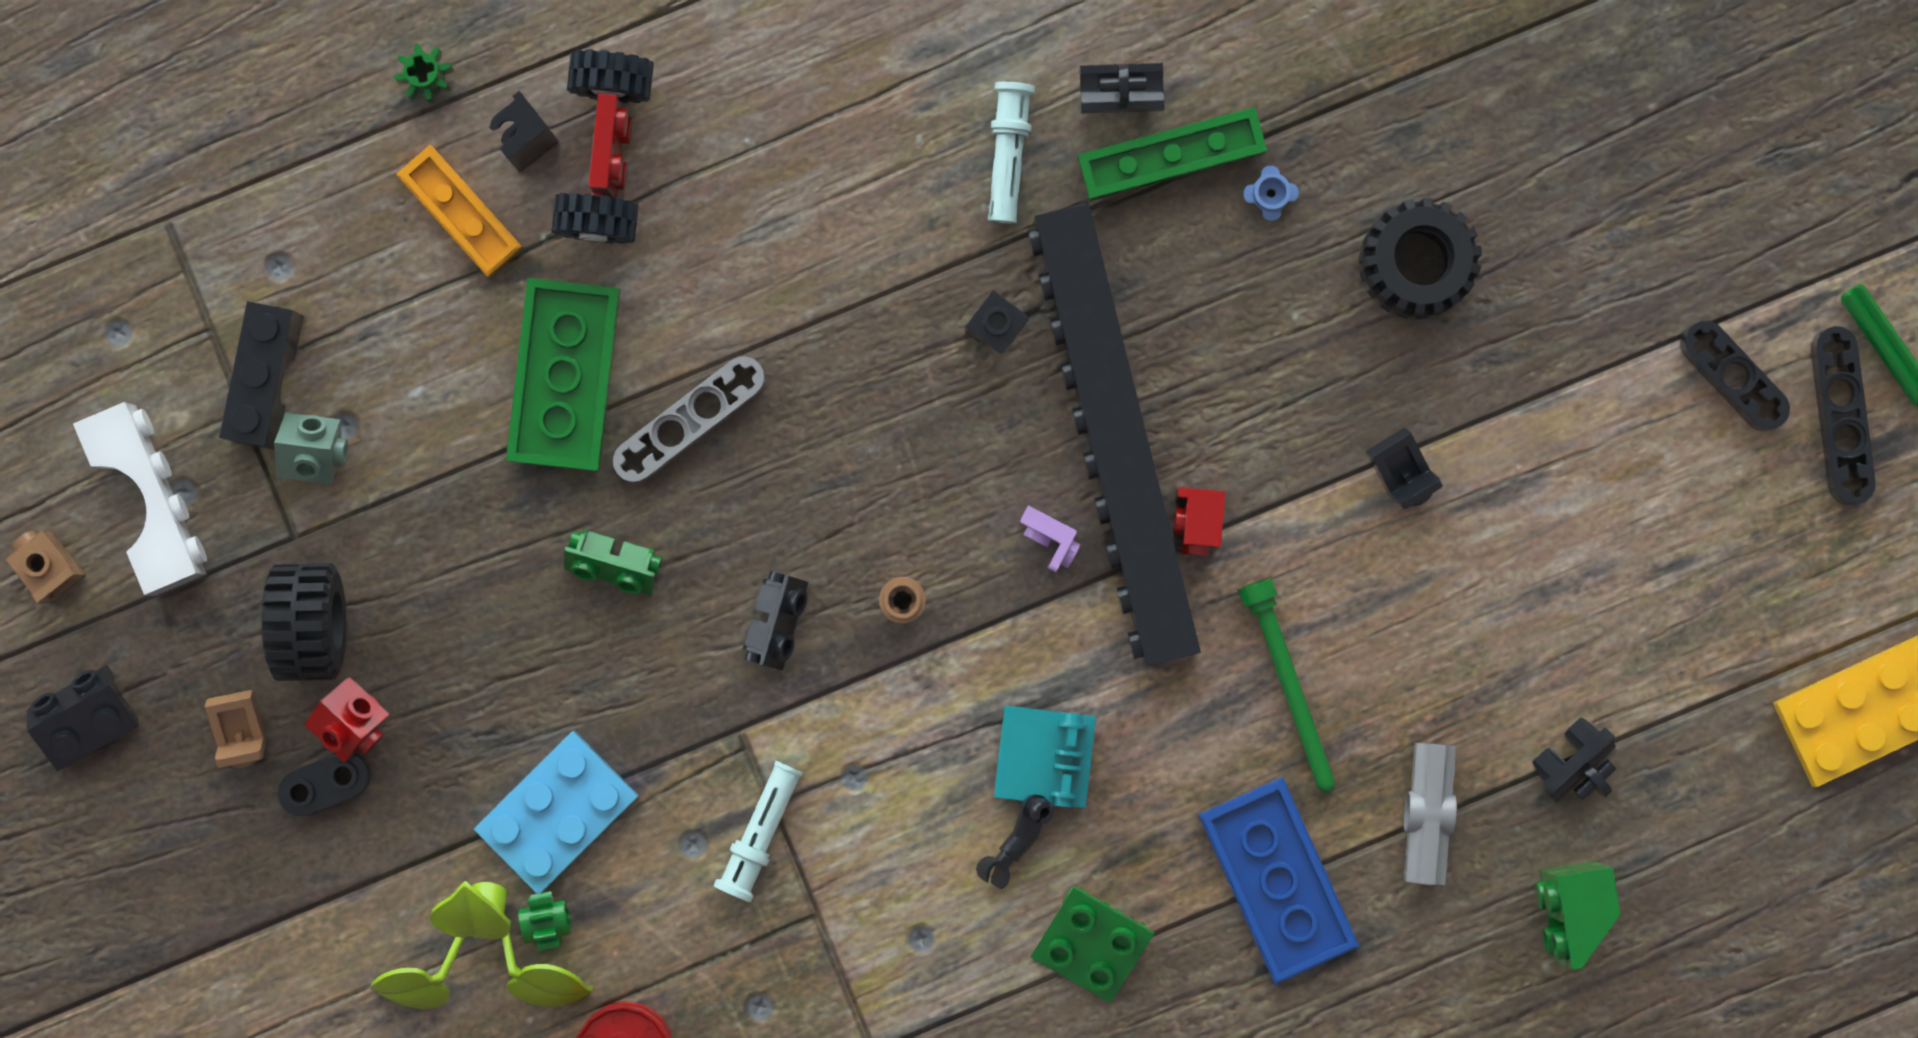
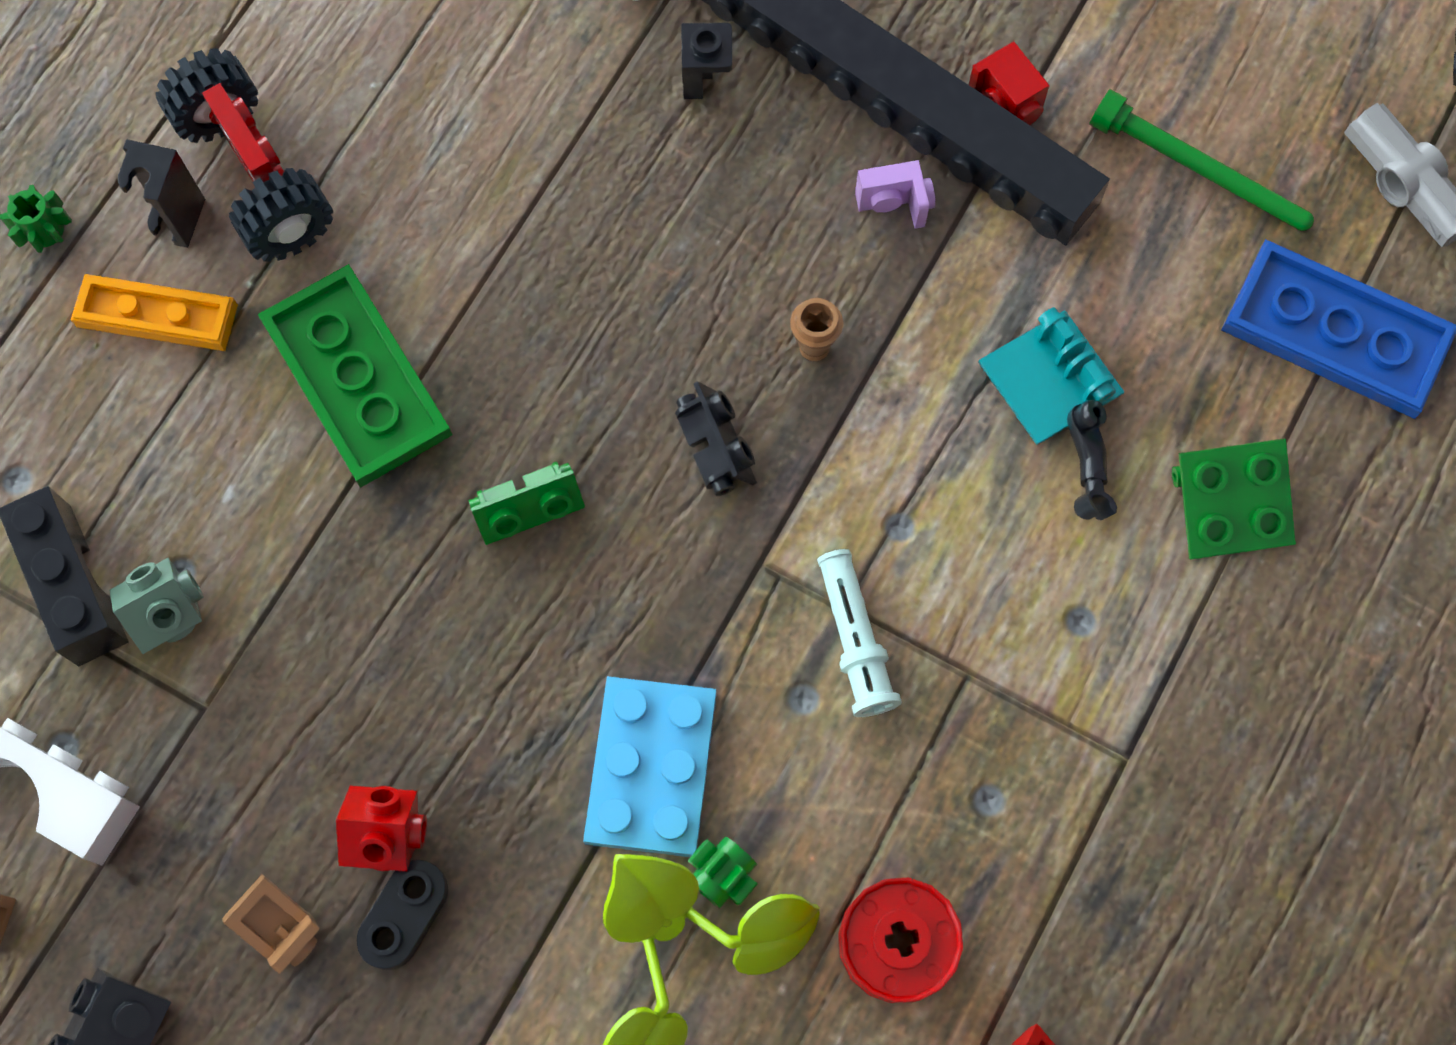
camera: 30 degrees left, 15 degrees down
black tyre [262,563,346,681] -> none
light grey beam [613,356,765,483] -> none

